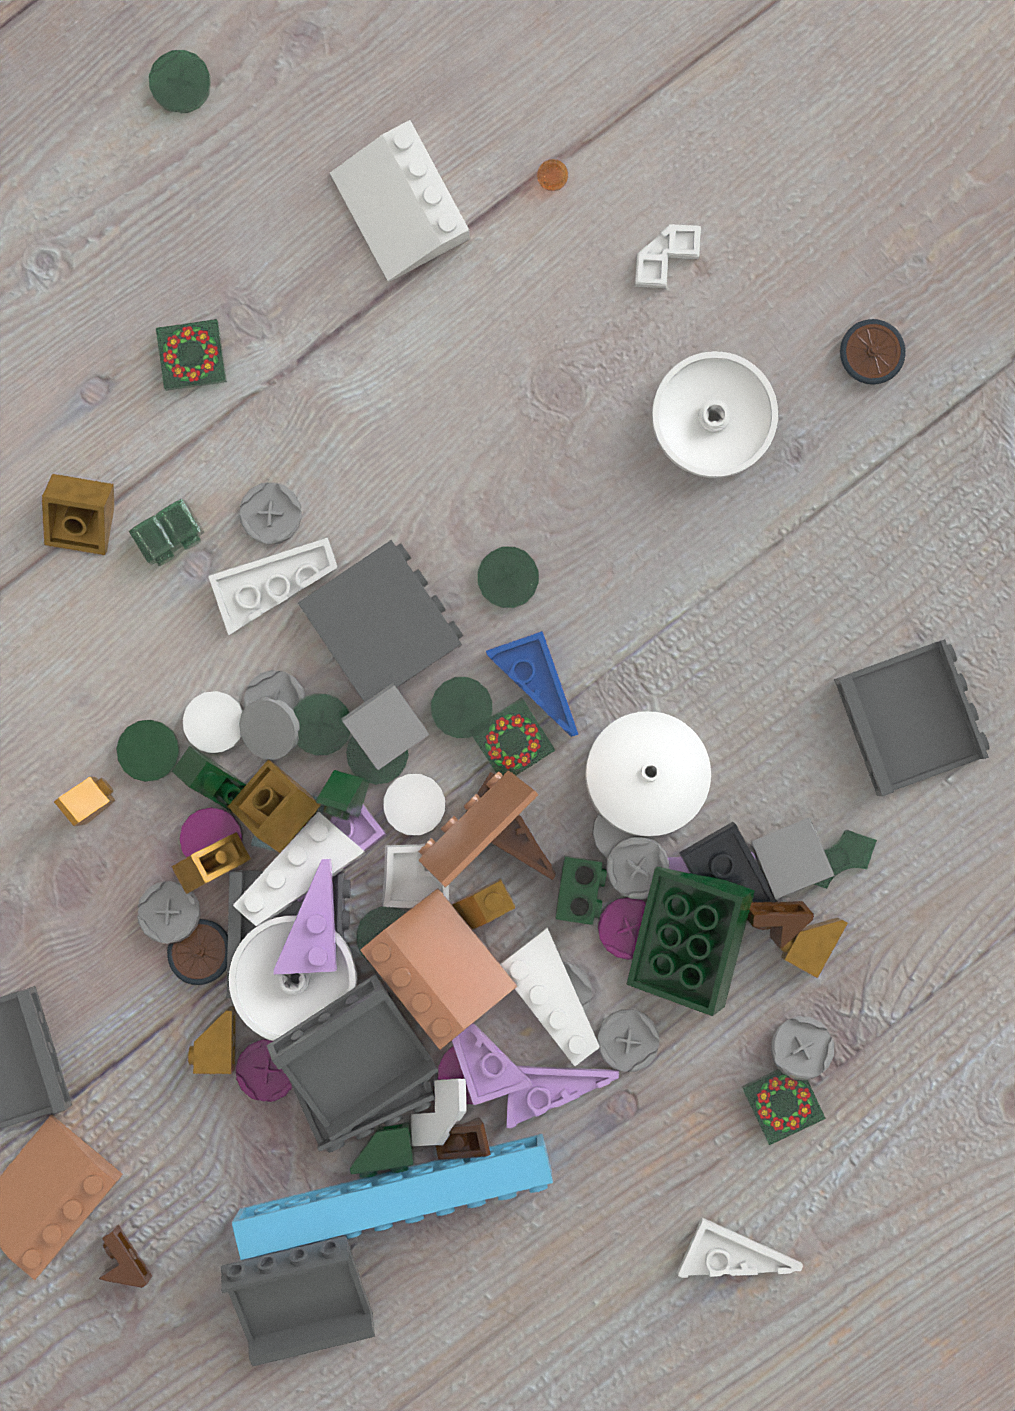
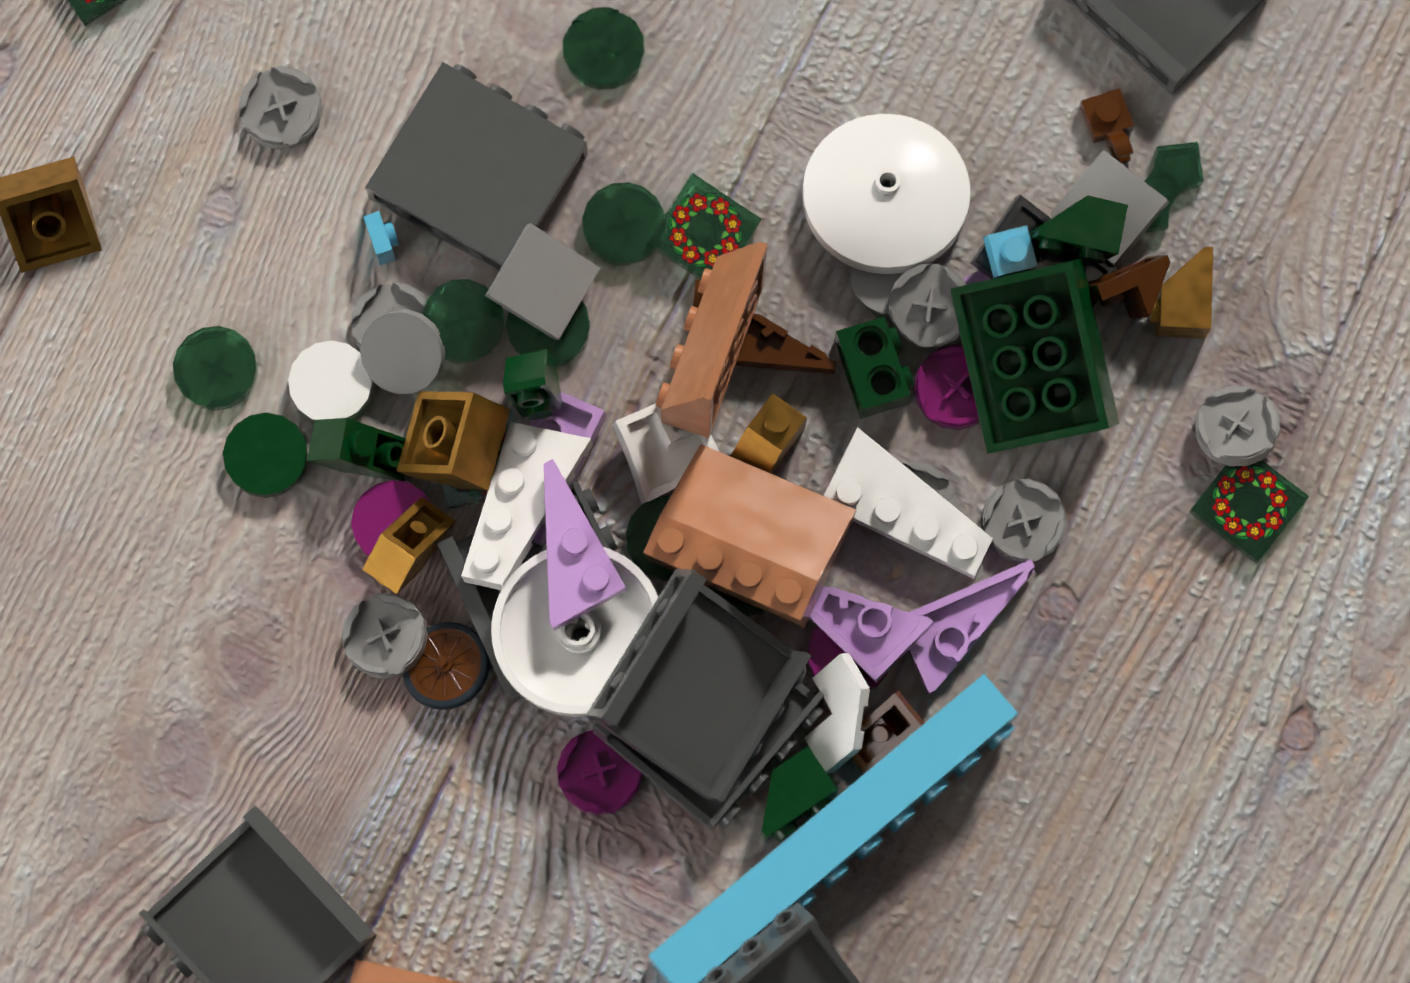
camera: 30 degrees left, 10 degrees down
slope [54,777,116,826] -> none
clear green brick [129,499,205,566] -> none
pearl gold slope [188,1007,236,1074] -> none
white wing [208,537,338,635] -> none
white tile [384,774,445,835] -> none
blue wing [486,631,578,737] -> none
white wing [677,1218,803,1278] -> none
none -> clear green tile [173,326,258,411]
none -> medium azure plate [363,211,400,266]
none -> medium azure plate [983,225,1038,278]
none -> dark green slope [1029,195,1128,264]
none -> reddish brown plate [1079,88,1134,164]

